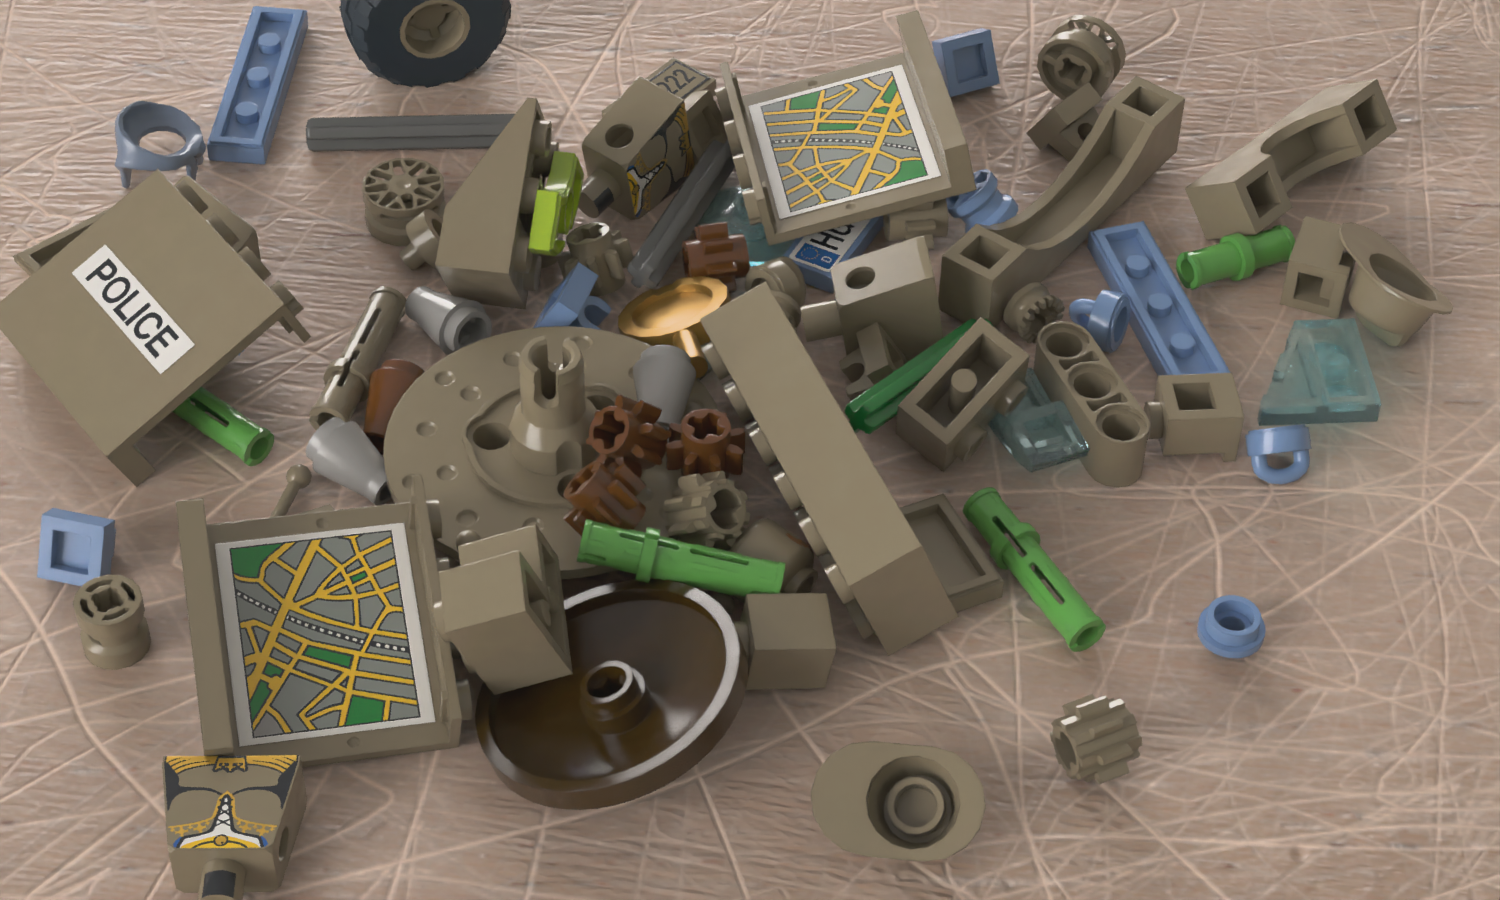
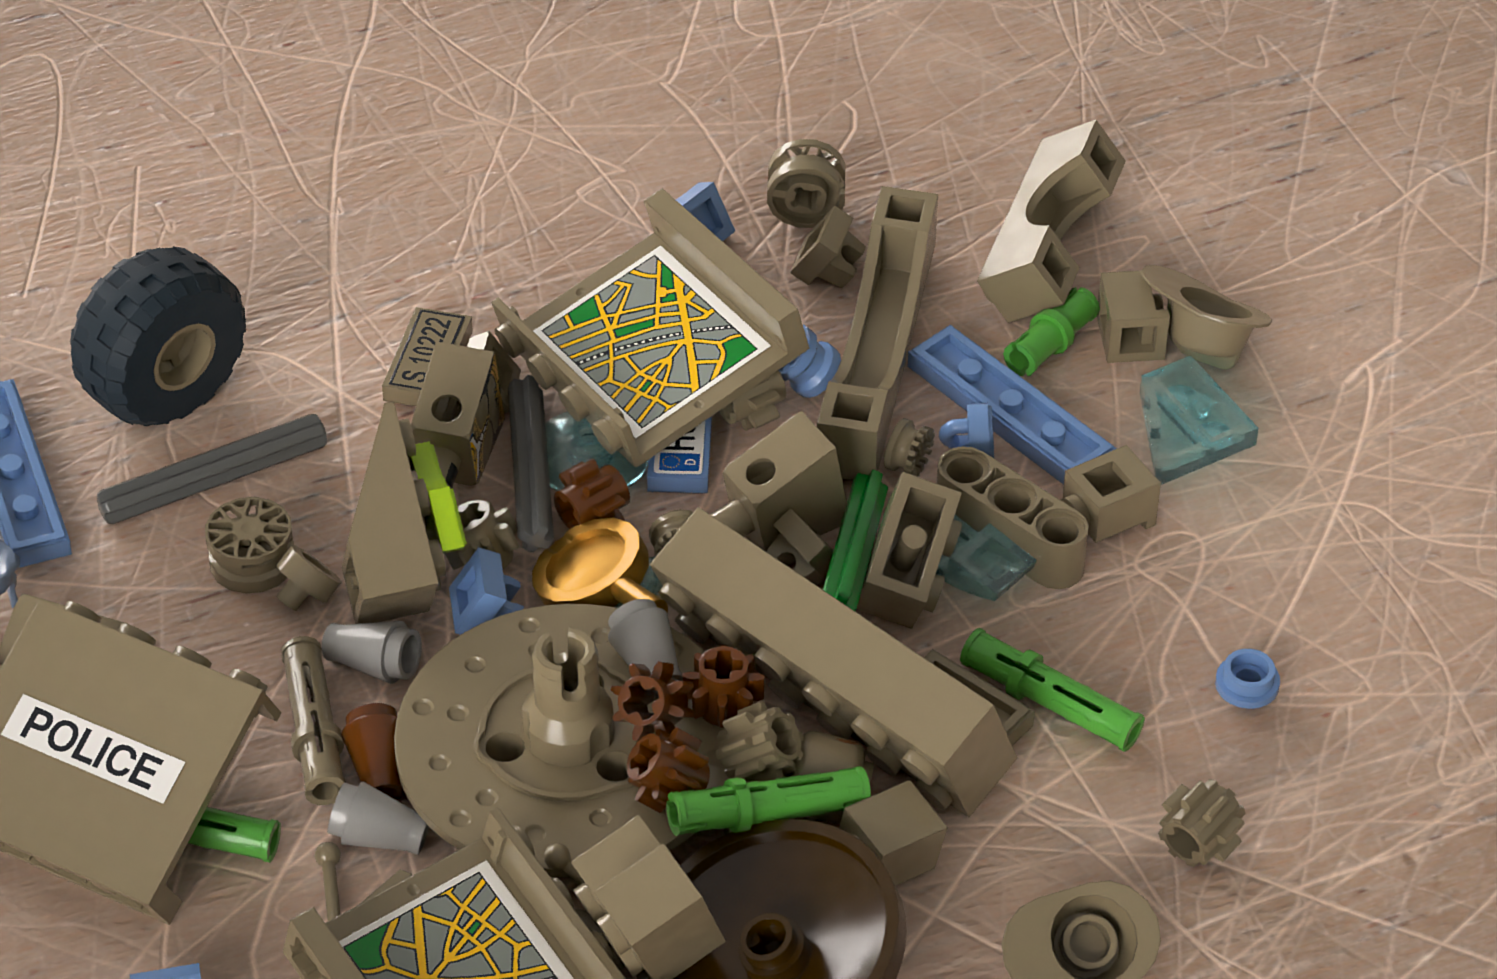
camera: 25 degrees left, 0 degrees up
dark tan tile [745,256,806,306] -> none
medium blue tile [1245,424,1312,485] -> none

